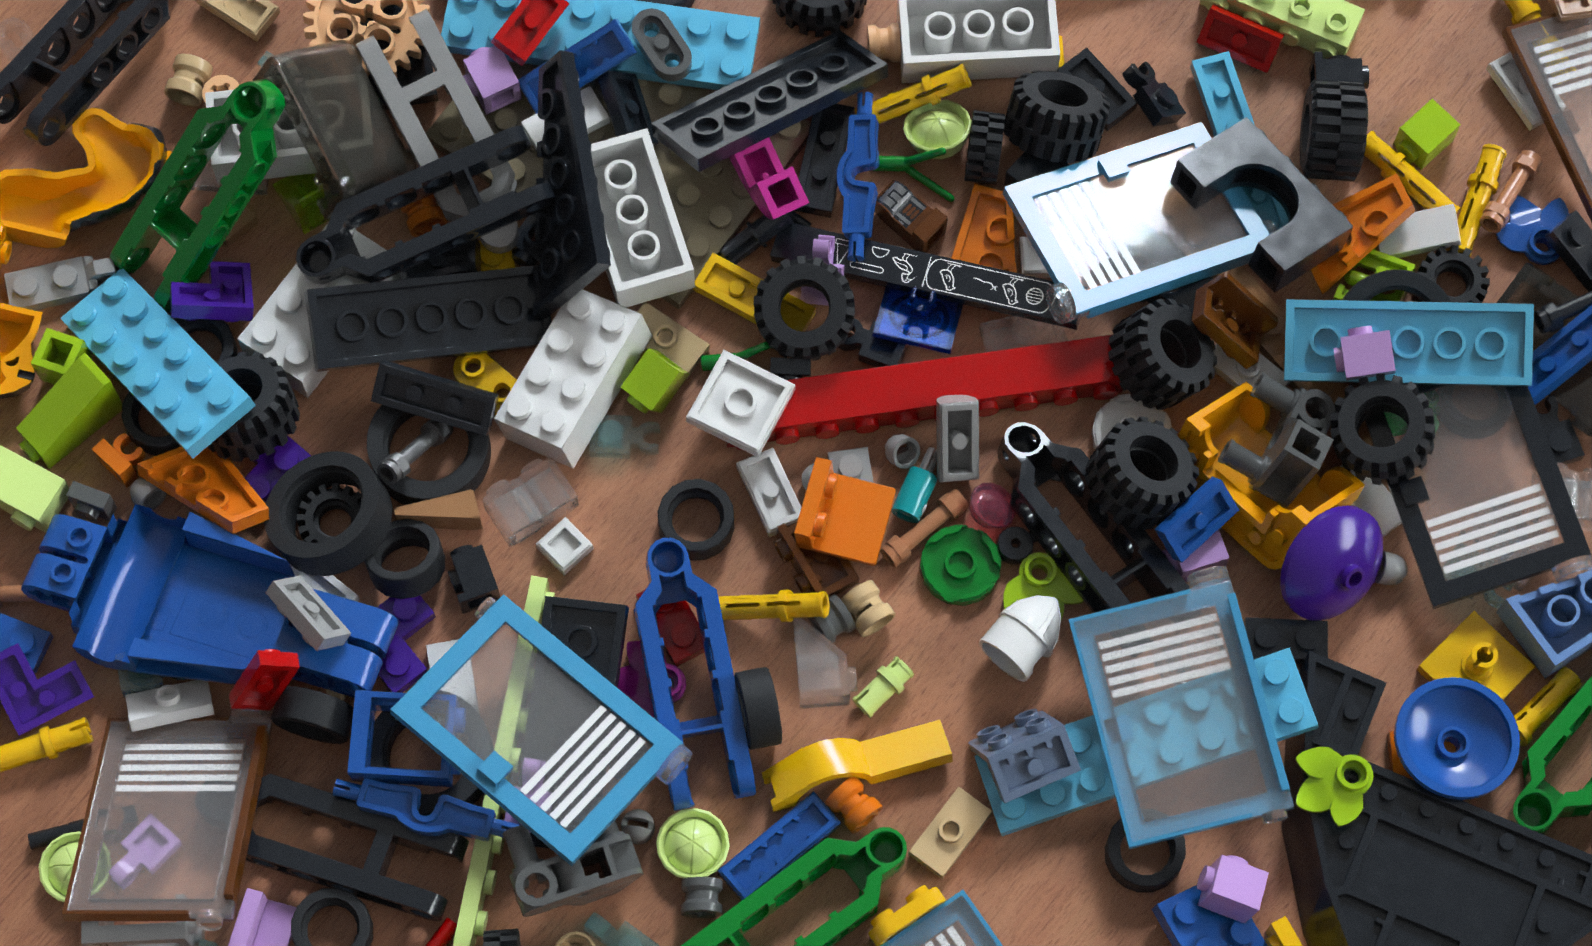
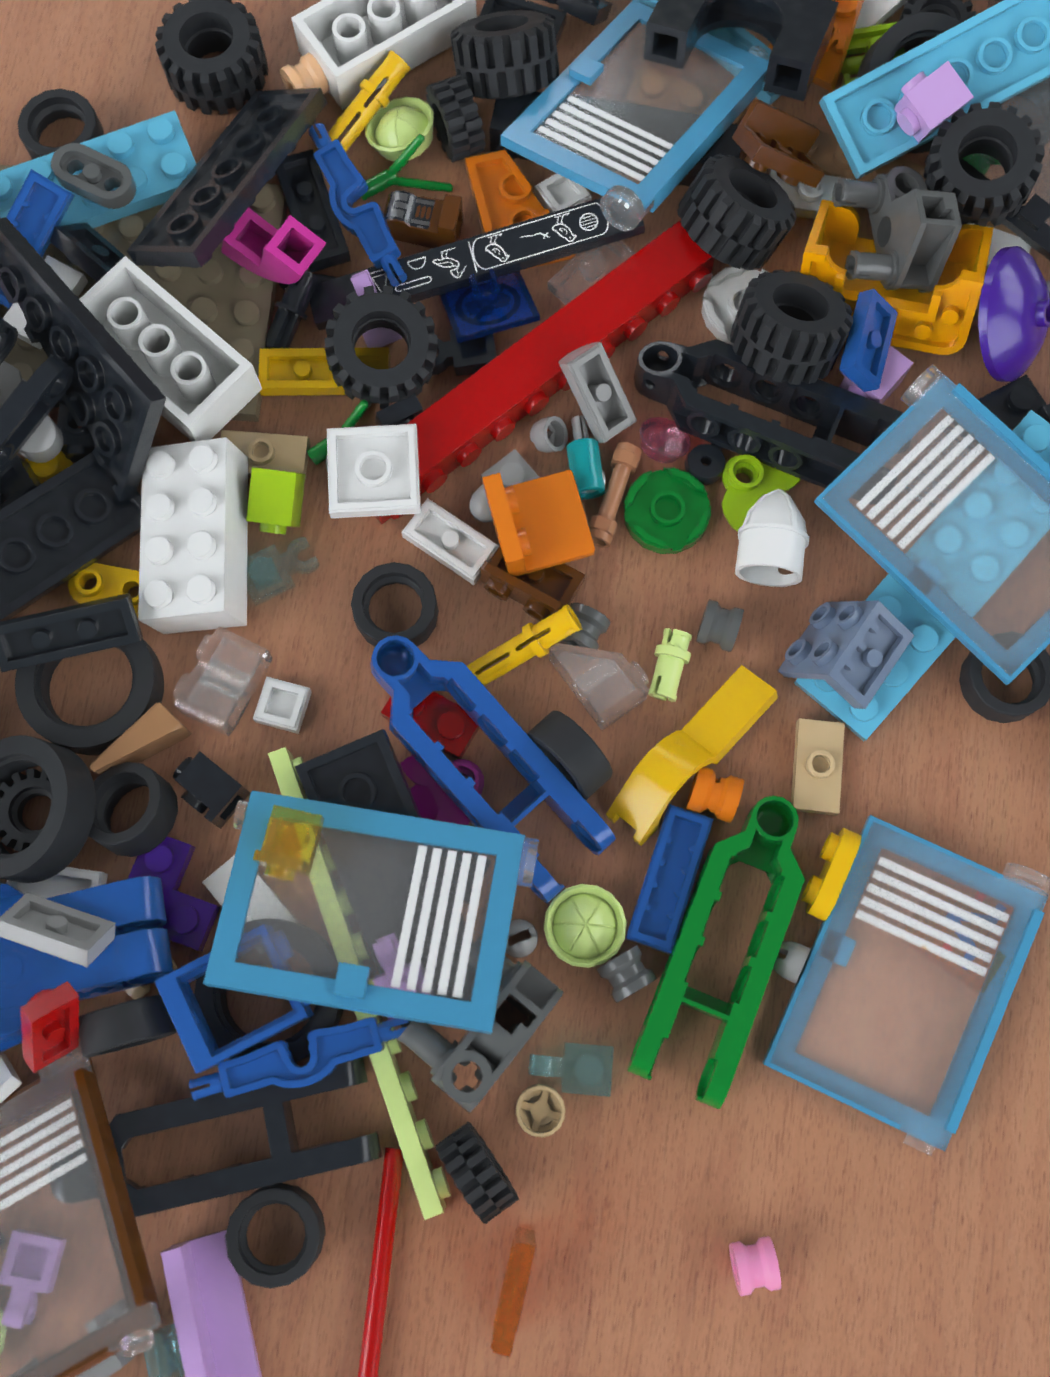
camera: 30 degrees left, 5 degrees up
flat silver bar [377,420,453,485] -> none
tan wheel [841,580,896,637] -> none
none -> clear yellow bracket [253,805,325,882]
none -> dark grey wheel [696,599,744,652]

